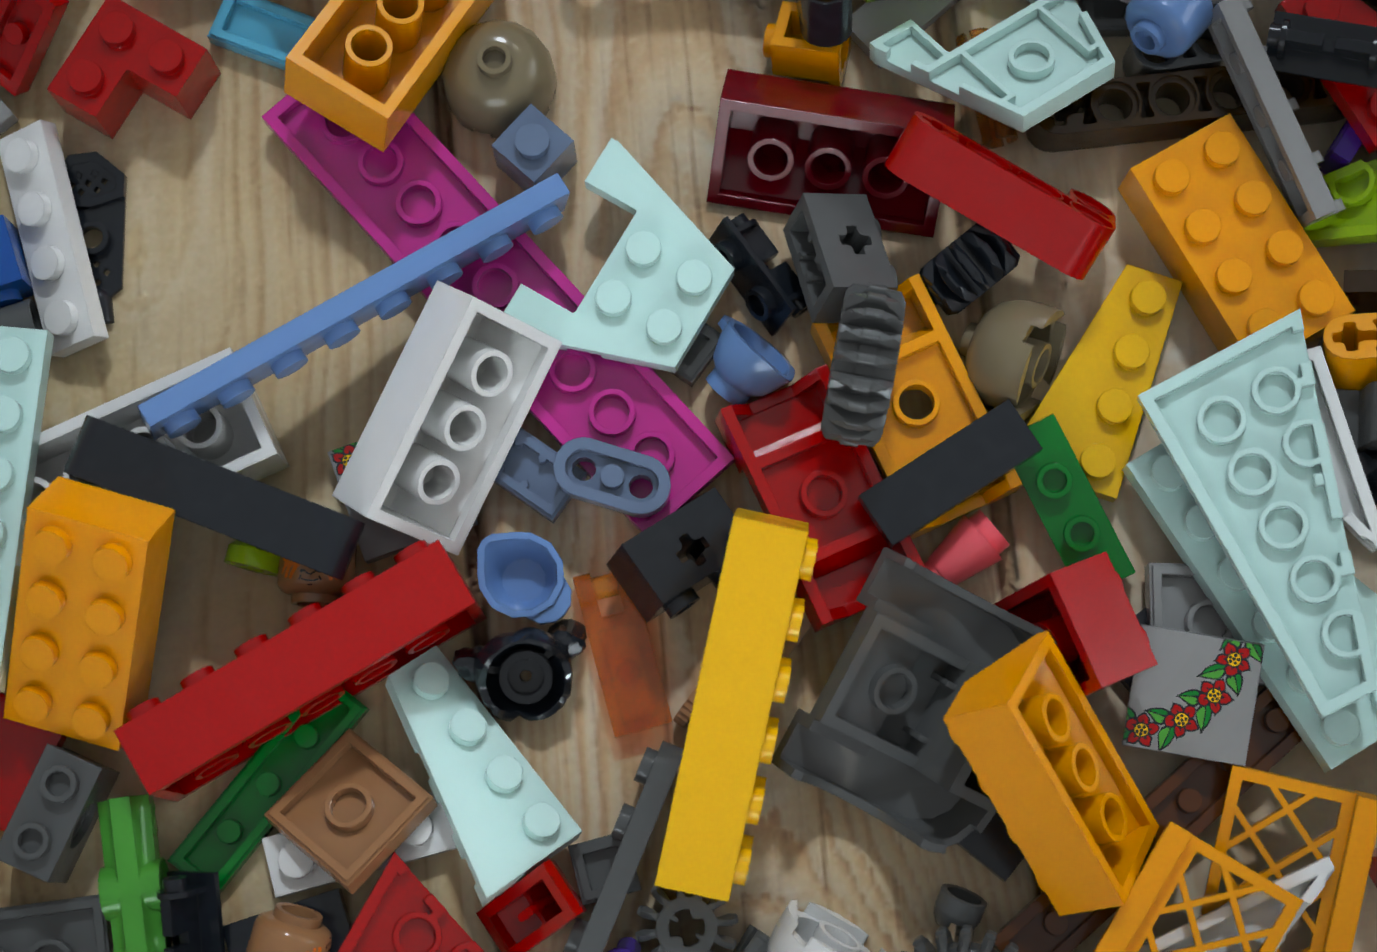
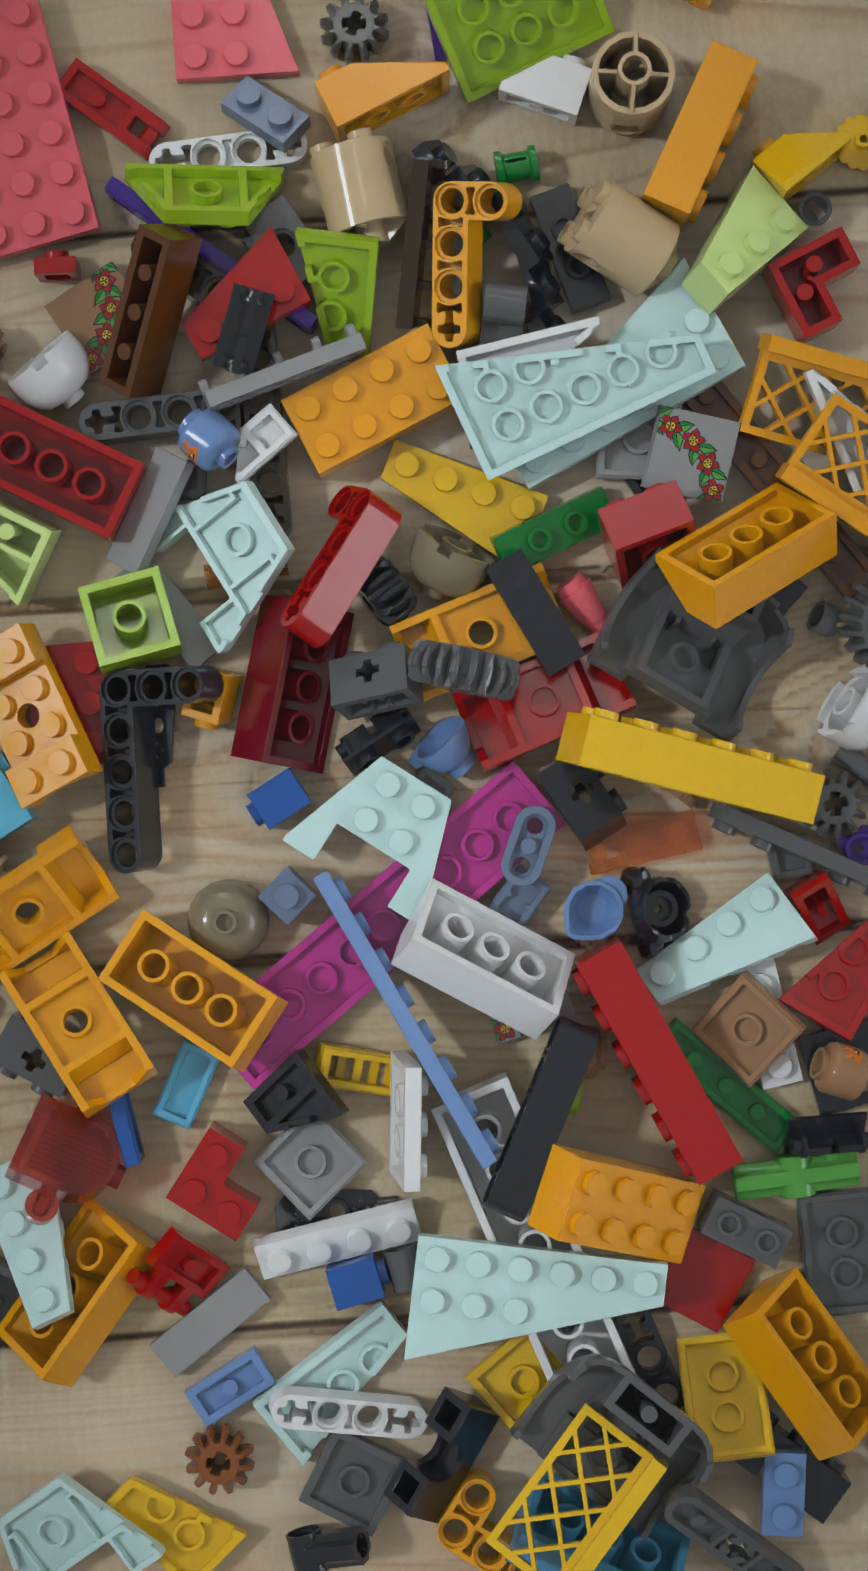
camera: 85 degrees left, 10 degrees up
none -> white tile [235,403,298,483]
none -> black wing [243,1049,350,1134]
none -> blue brick [246,768,313,830]
none -> light grey tile [252,1119,369,1221]
none -> yellow slope [314,1040,391,1096]
none -> white plate [389,1050,428,1192]

